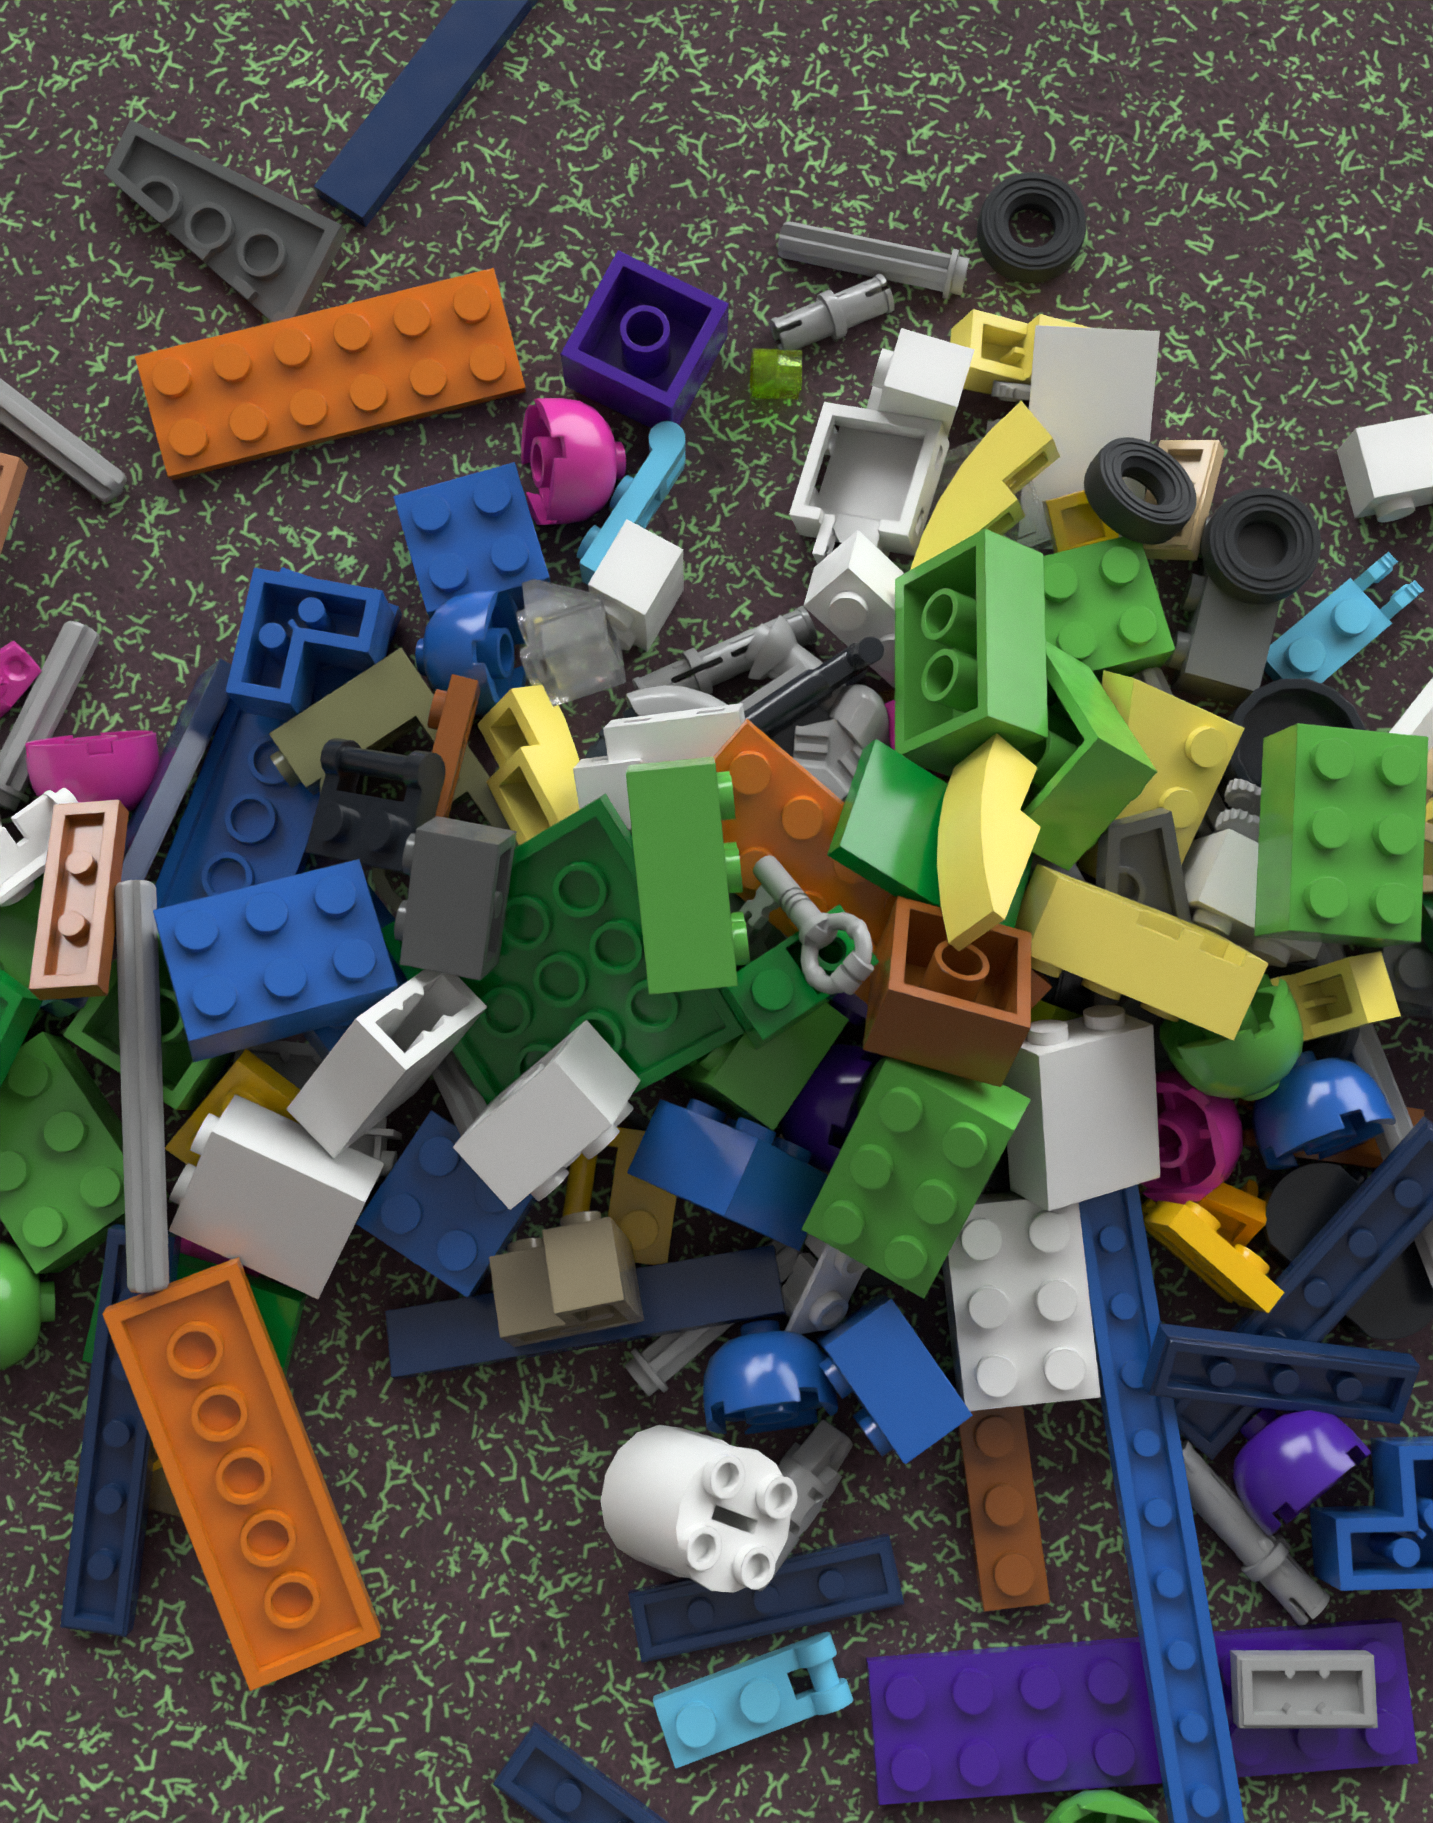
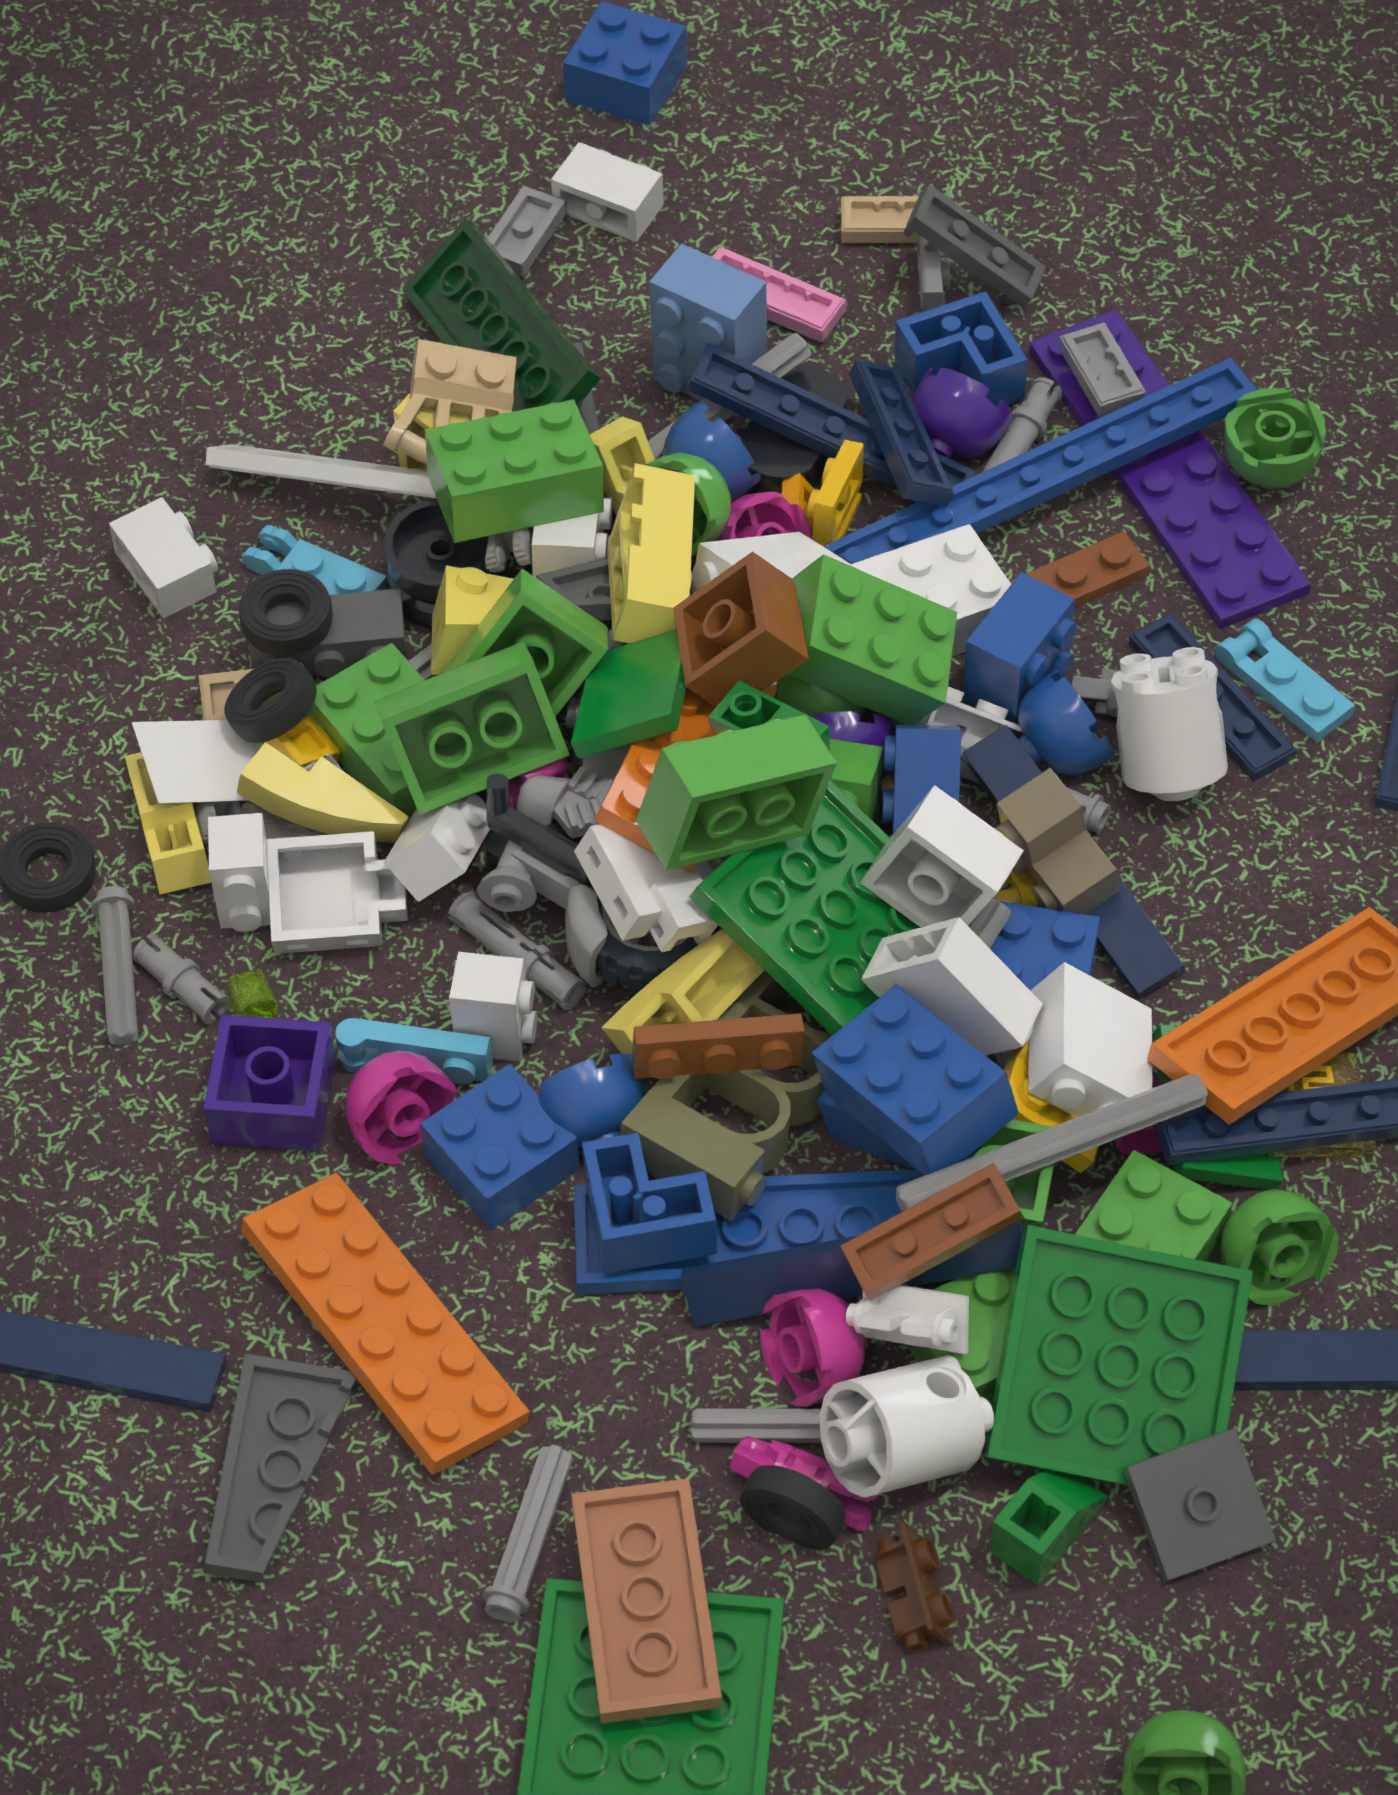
camera: 105 degrees left, 25 degrees down
black plate [305,738,446,874] -> none
dark grey brick [394,816,517,980] -> none
clear slope [516,579,627,707] -> none
light grey piece [739,855,874,995] -> none
light yellow slope [937,733,1041,951] -> none

